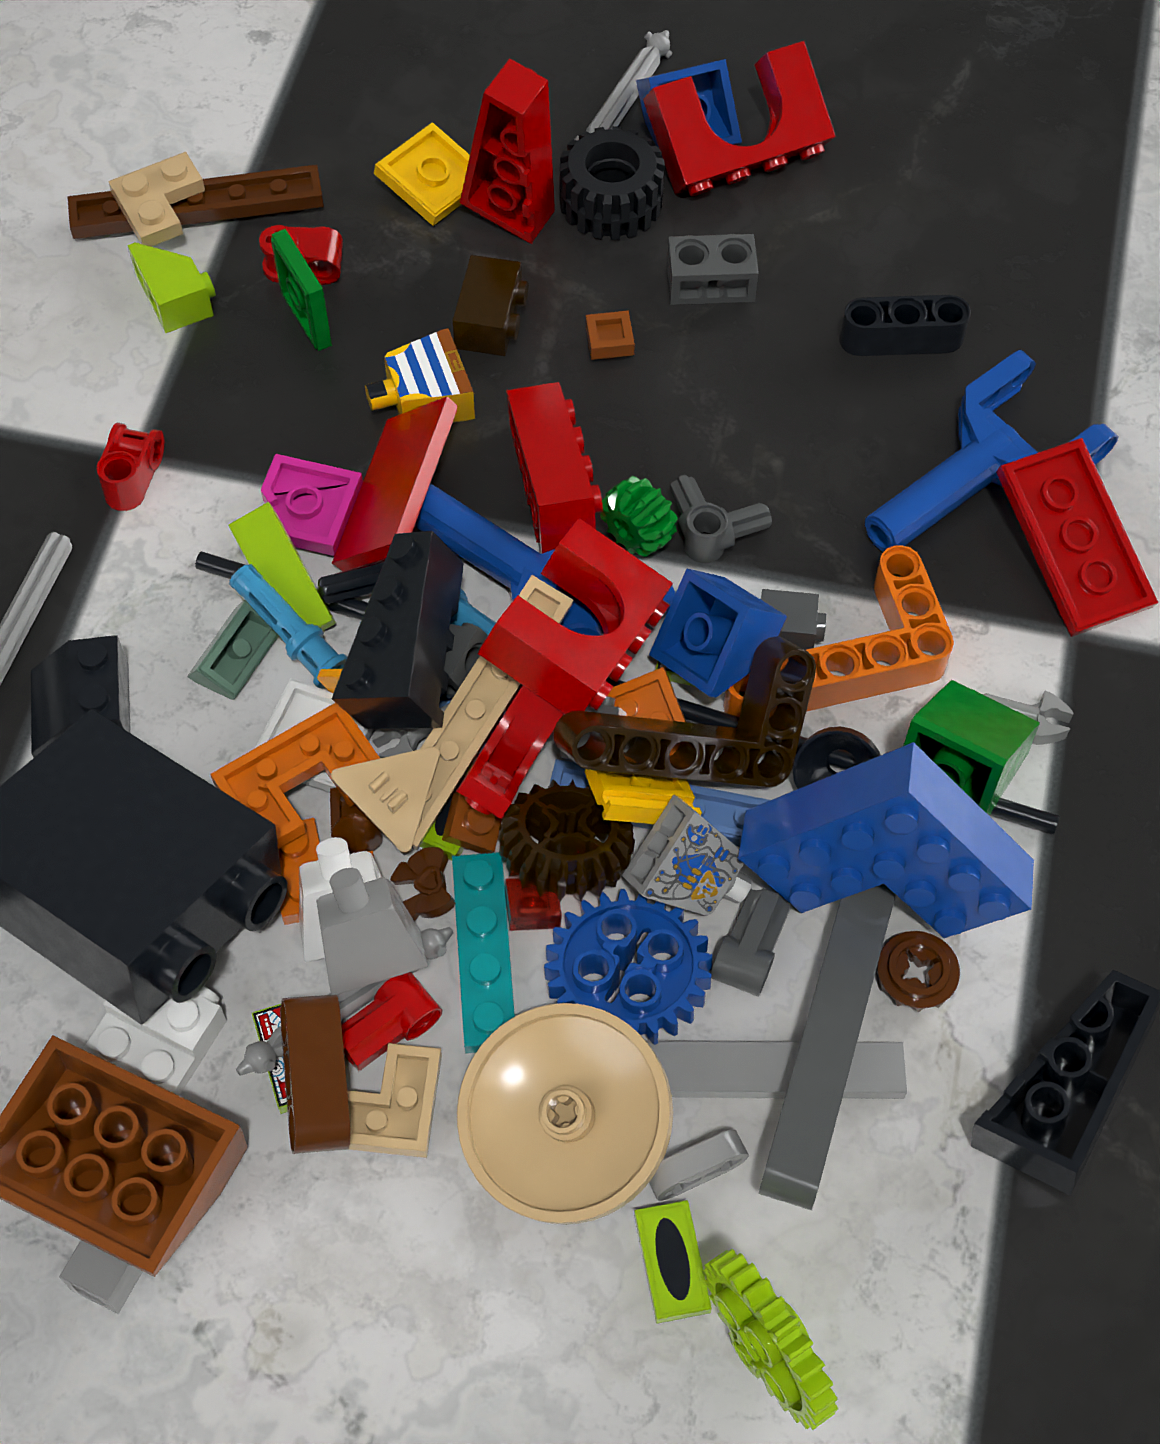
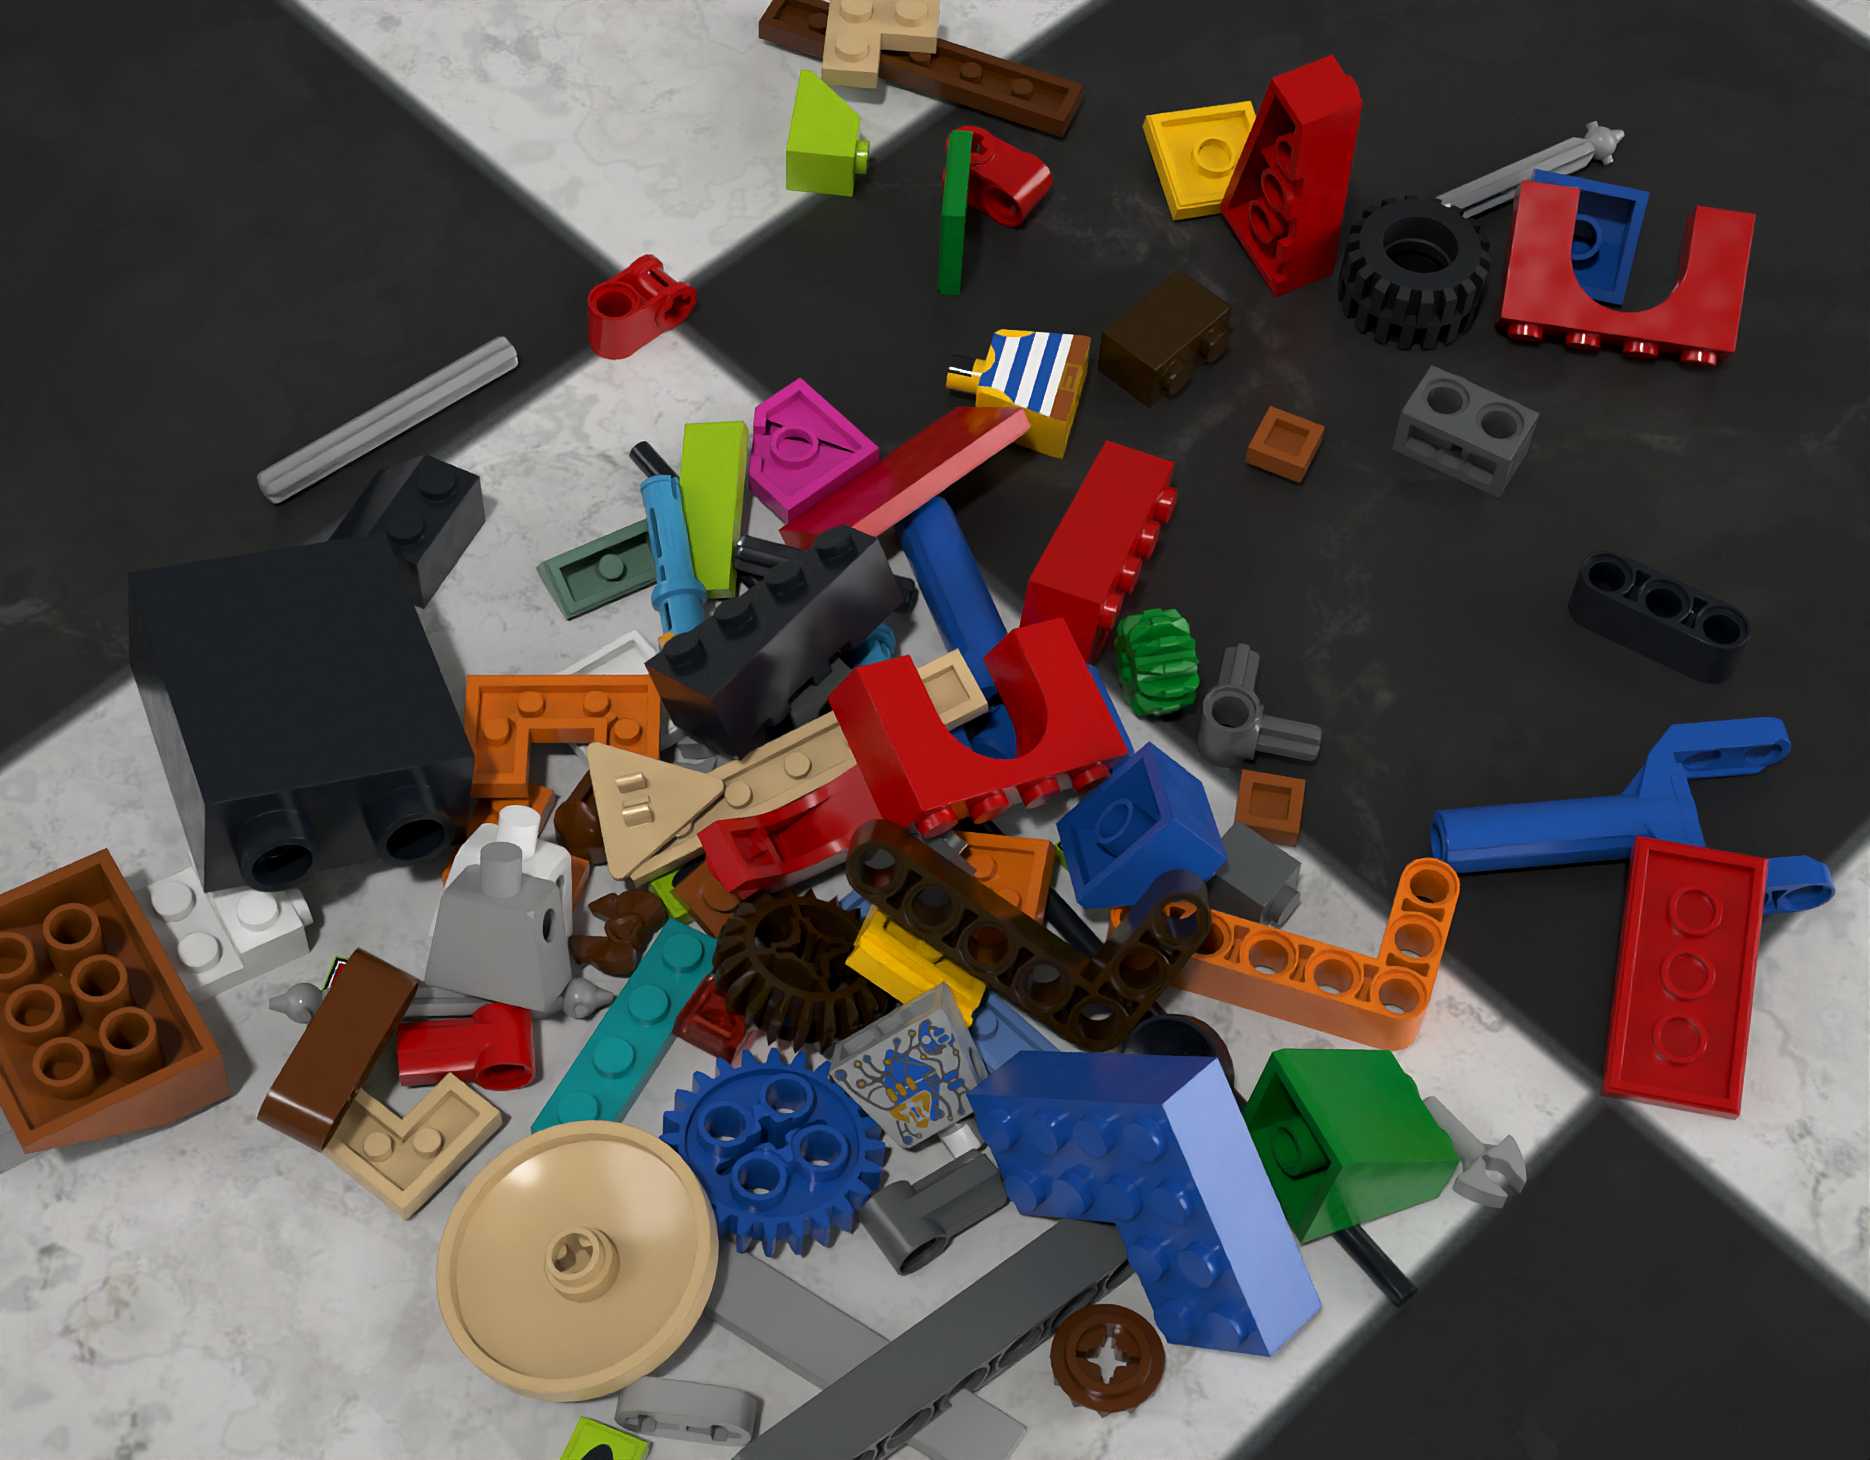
camera: 30 degrees right, 5 degrees down
none -> dark orange plate [1233,769,1306,847]

